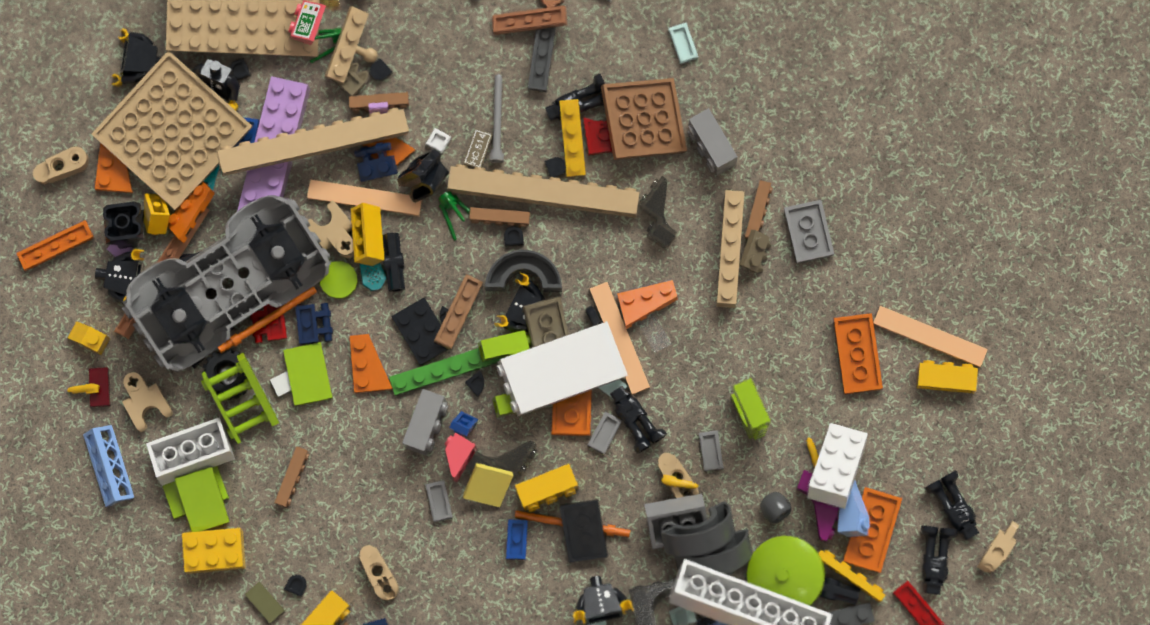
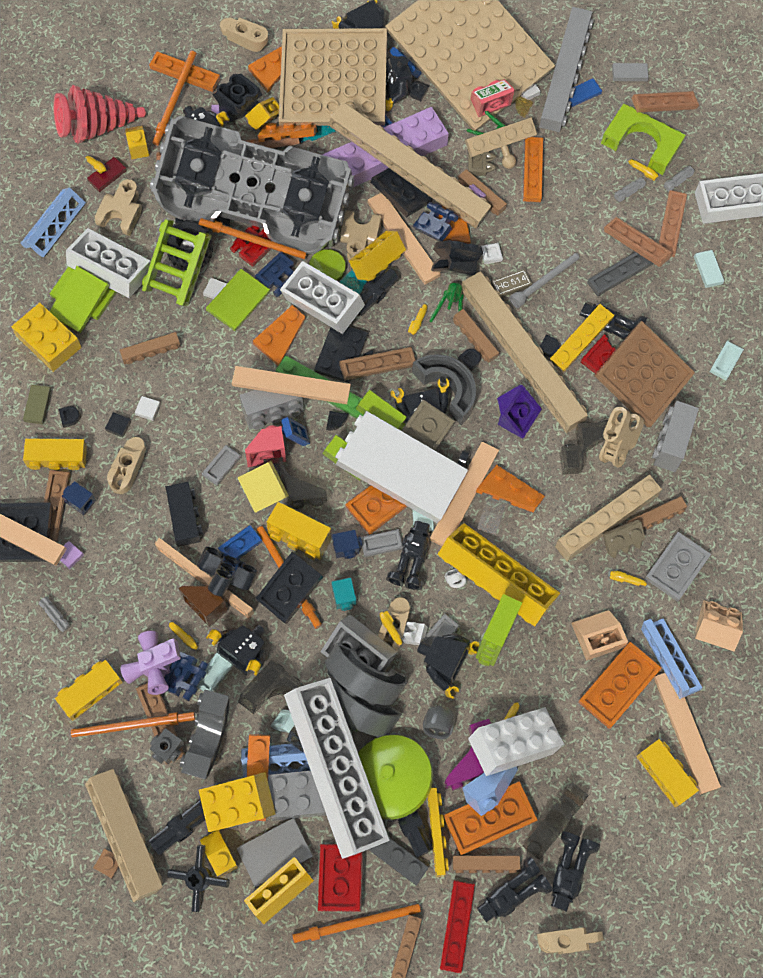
camera: 40 degrees right, 10 degrees down
black tile [370,58,393,81] -> none
none -> coral plant [53,85,146,144]
none -> black tile [105,412,131,438]
none -> white tile [135,396,160,421]
none -> orange bar [152,51,197,146]
none -> light nougat tile [155,538,254,618]
none -> black brick [165,482,203,547]
none -> reddish brown slope [178,586,227,627]
none -> black beam [197,547,258,597]
none -> light nougat tile [232,366,351,404]
none -> white brick [280,261,365,334]
none -> teal brick [331,578,356,611]
none -> dark blue brick [332,530,362,559]
none -> black plate [370,168,433,218]
none -> blue tile [389,47,421,78]
none -> white tile [402,622,428,645]
none -> yellow piece [408,304,427,335]
none -> black torso [417,633,480,699]
none -> yellow brick [437,523,560,627]
none -> white tile [444,568,466,588]
none -> medium nougat piece [452,856,520,873]
none -> dark purple slope [497,385,542,439]
none -> orange plate [523,137,543,202]
none -> clear smoke arch [523,782,589,860]
none -> light nougat slope [572,610,628,661]
none -> tan piece [599,407,644,468]
none -> yellow piece [609,571,647,586]
none -> light blue fence [641,619,702,699]
none -> light nougat slope [695,600,743,651]

